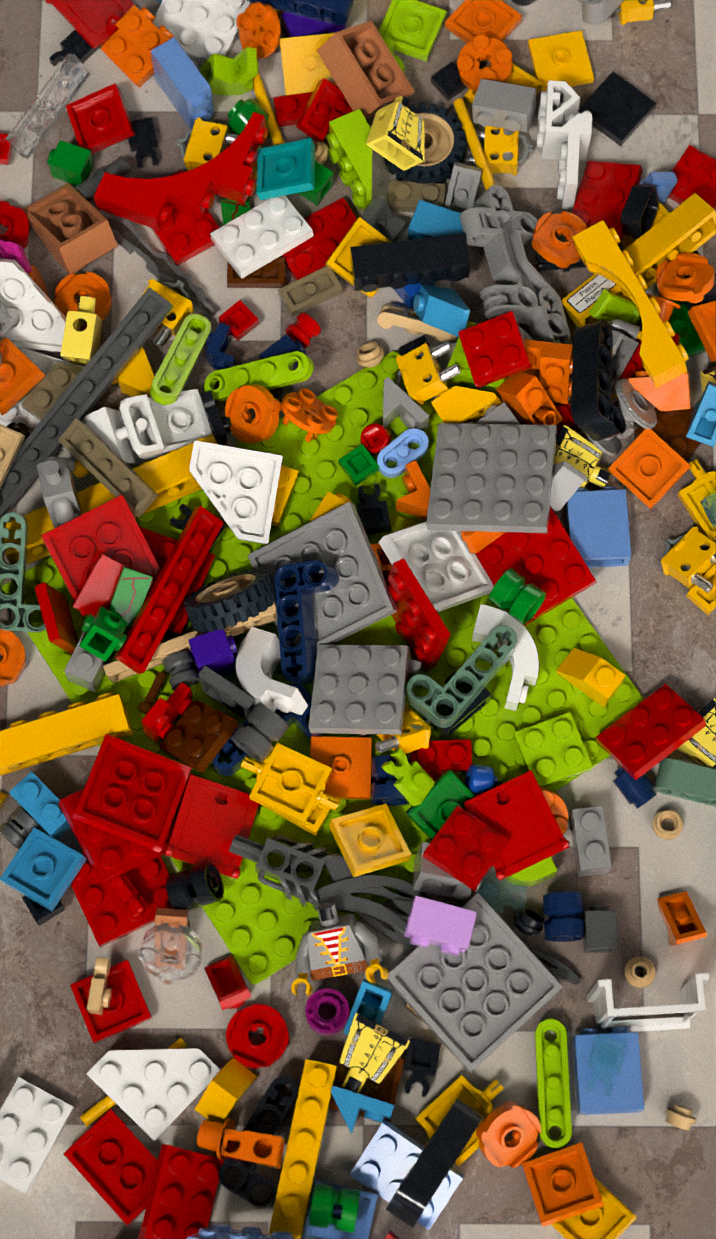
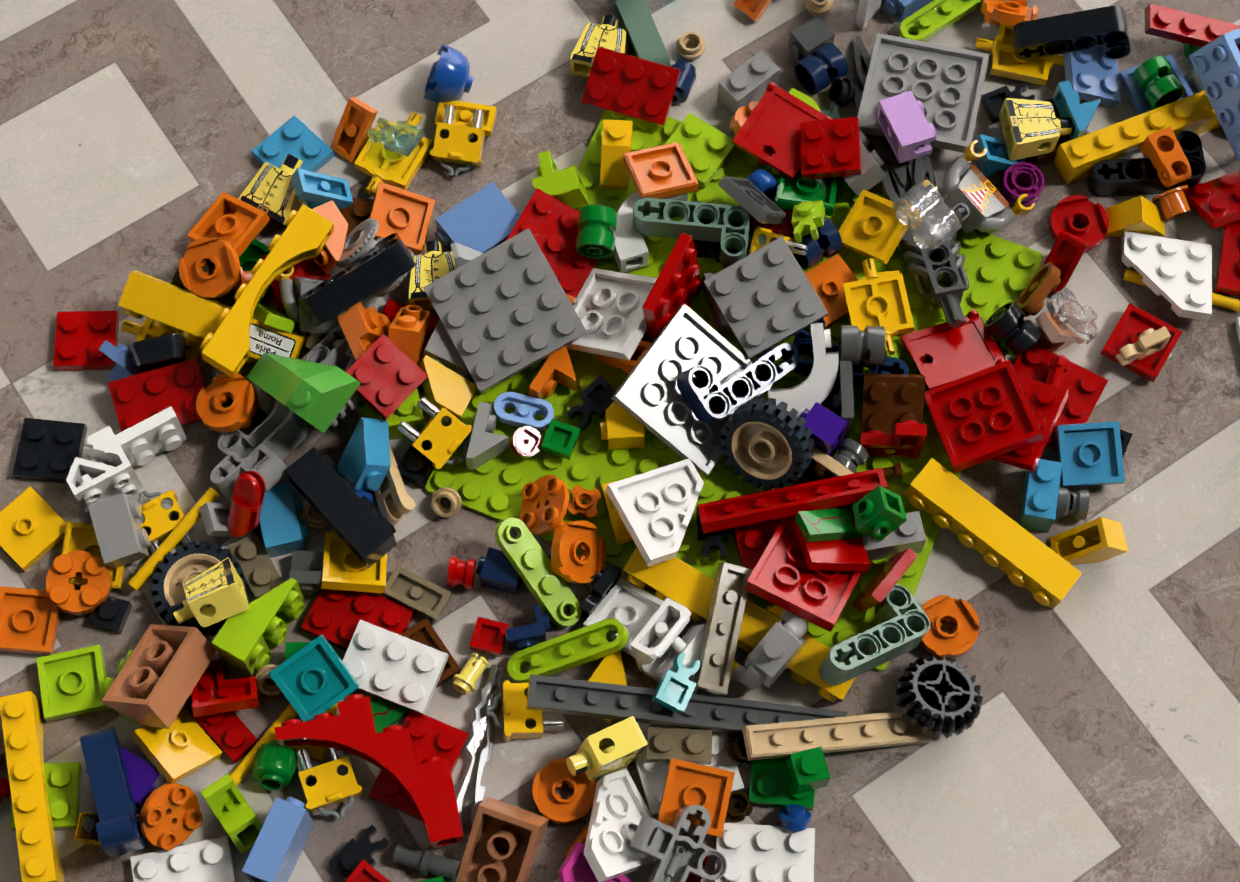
camera: 125 degrees left, 5 degrees down
none -> red arm [227,470,266,537]
none -> bright green wedge [247,353,361,433]
none -> light yellow pin [452,653,489,695]
none -> lime brick [531,150,588,209]
none -> orange plate [568,485,601,518]
none -> orange plate [623,142,699,199]
none -> plate [652,652,700,715]
none -> dark grey plate [718,176,788,225]
none -> clear brick [893,179,962,251]
none -> dark orange plate [1015,262,1061,317]

